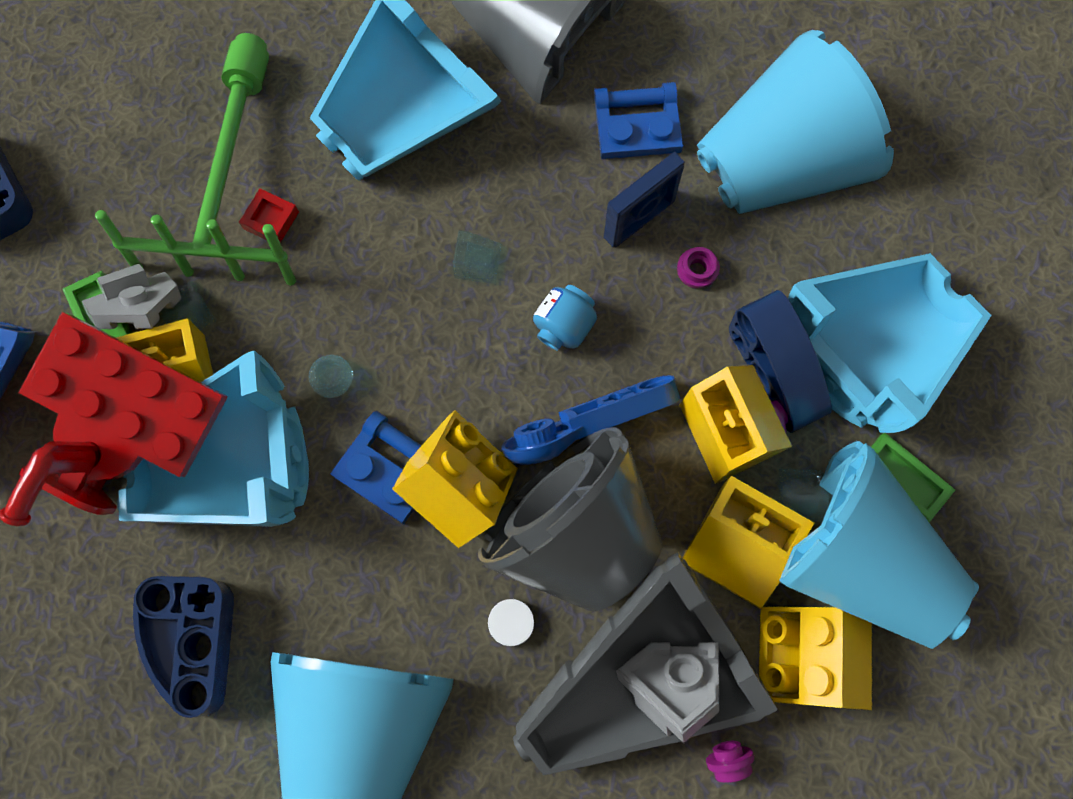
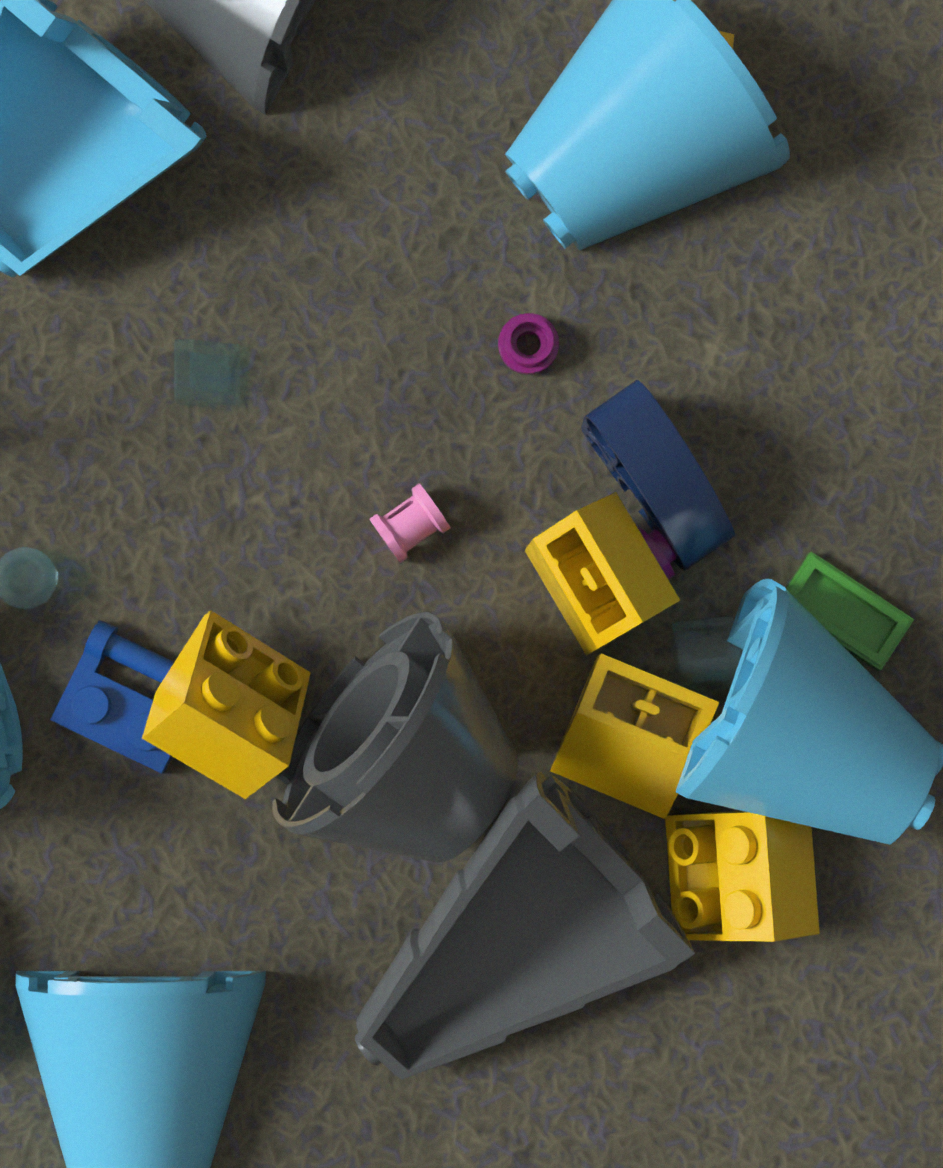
camera: 15 degrees left, 10 degrees up
white tile [488,599,534,646] -> none
blue beam [501,375,680,465] -> none
dark azure head [533,284,597,351] -> none
blue plate [594,82,683,159] -> none
dark blue tile [604,151,685,248] -> none
light grey plate [616,642,719,743] -> none
magenta plate [706,741,754,783] -> none
medium azure cone [788,253,992,433] -> none
none -> bright pink bush [369,484,451,563]

